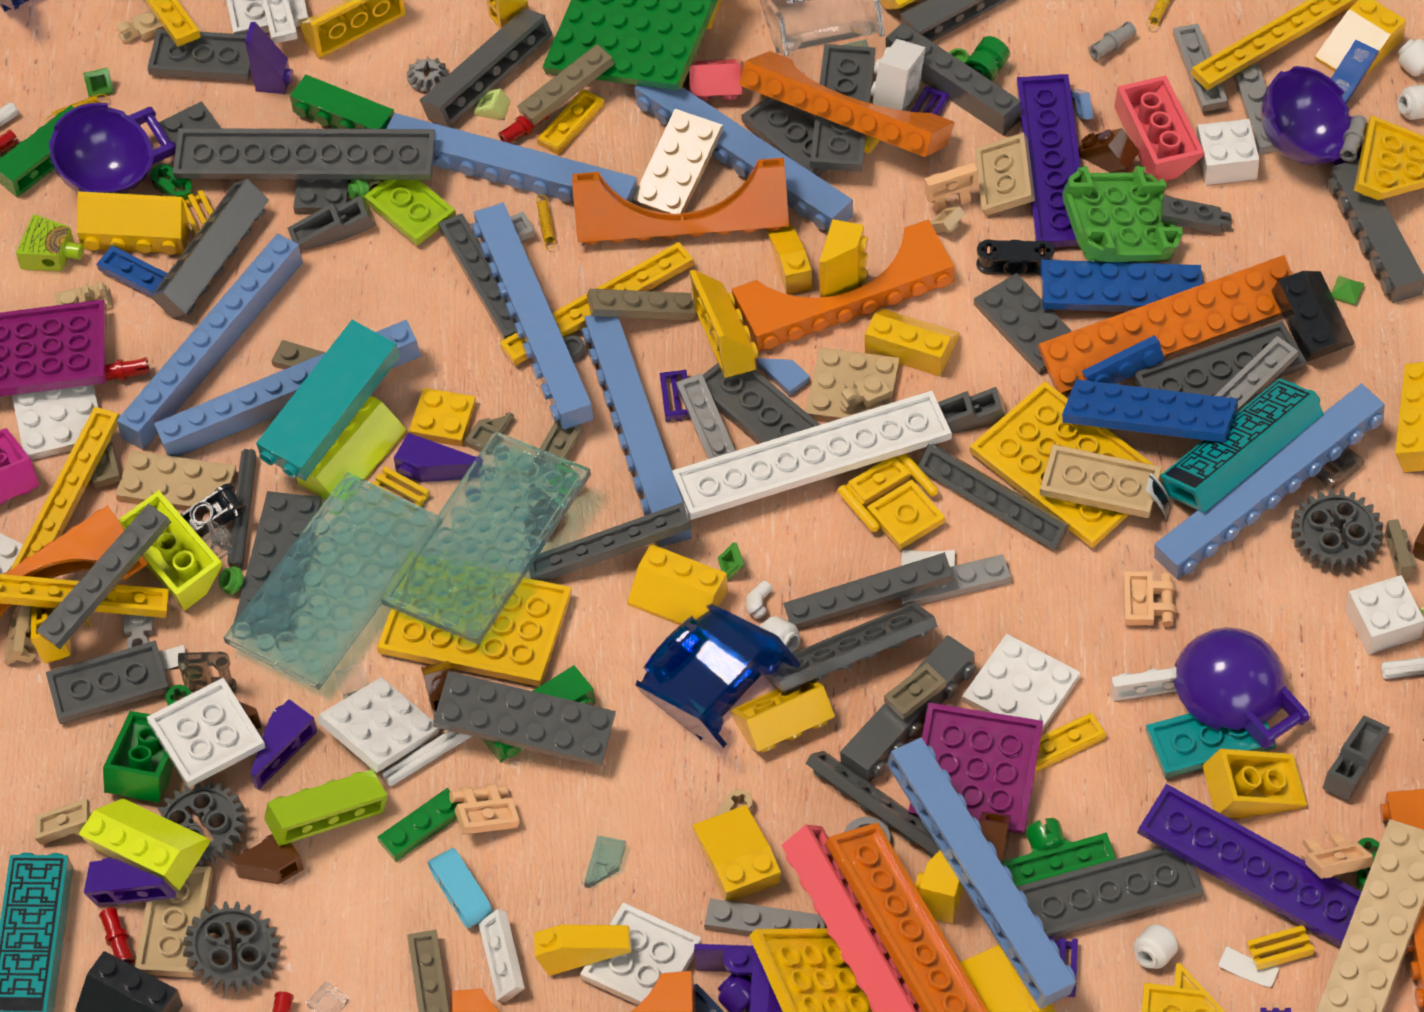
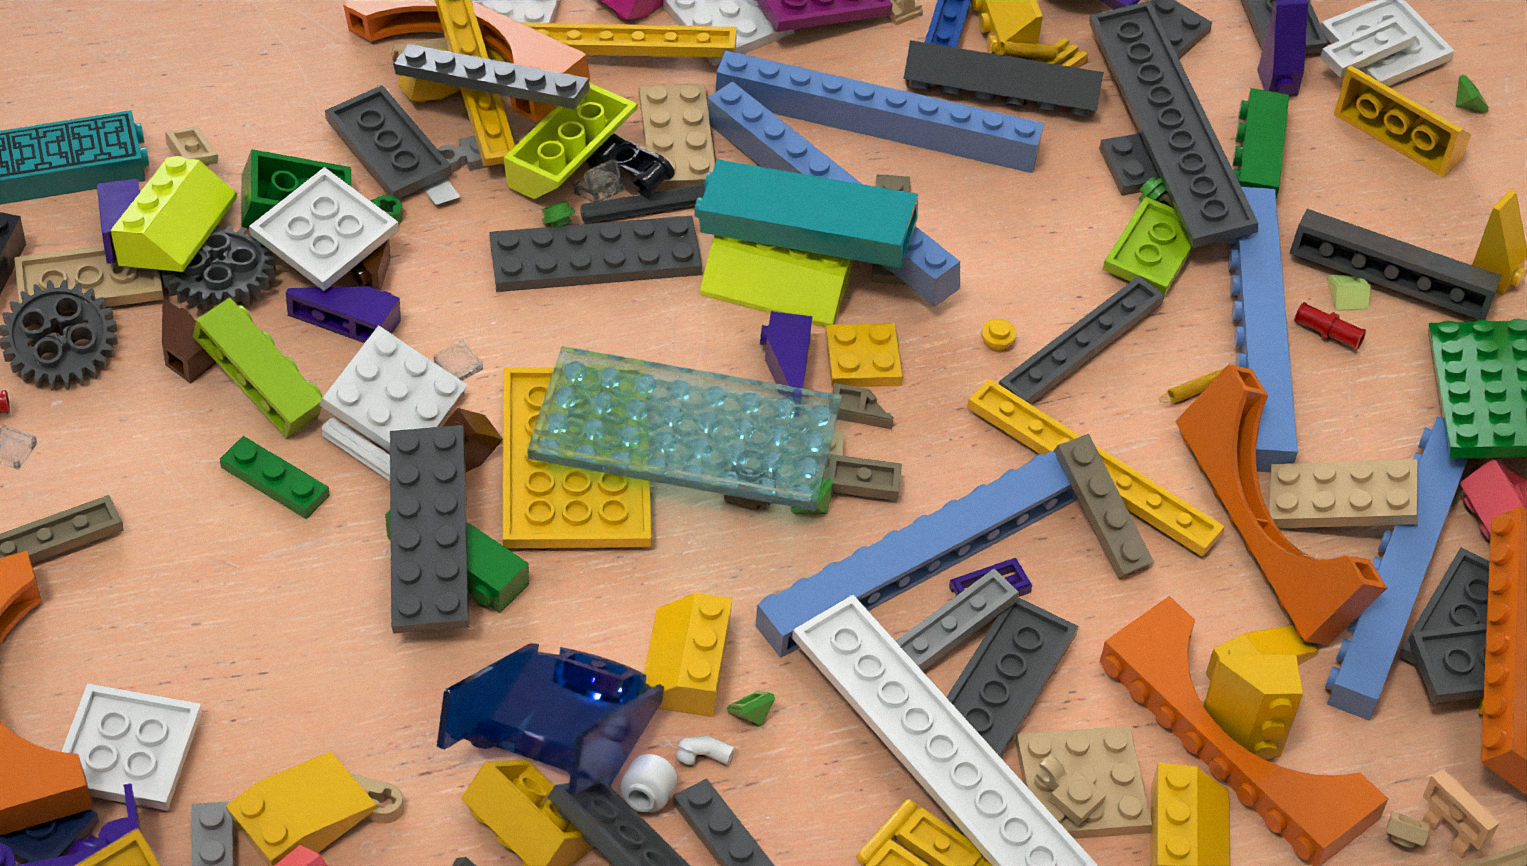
camera: 65 degrees right, 5 degrees down
dark tan plate [91,438,121,489] -> none
red pin [99,907,135,964] -> none
red pin [106,357,150,381] -> none
green beam [150,164,194,200] -> none
clear smoke plate [178,652,237,694] -> none
clear light blue plate [223,472,441,690] -> none
dark grey slope [287,196,376,249] -> none
yellow tile [369,466,430,515] -> none
light grey gear [406,56,448,92] -> none
medium azure beam [427,847,493,929] -> none
light nougat plate [449,784,520,835] -> none
medium blue brick [471,202,594,430] -> none
white plate [479,909,525,1003] -> none
light grey plate [510,211,535,242] -> none
dark tan plate [517,44,615,126] -> none
dark grey plate [527,502,692,582] -> none
yellow slope [534,924,632,976] -> none
yellow tile [537,88,604,155] -> none
dark grey tile [563,335,585,363] -> none
clear light blue tile [584,835,626,888] -> none
yellow slope [689,270,758,378] -> none
medium blue tile [757,358,810,396] -> none
none -> yellow plate [981,318,1017,351]
none -> yellow piece [990,41,1066,59]

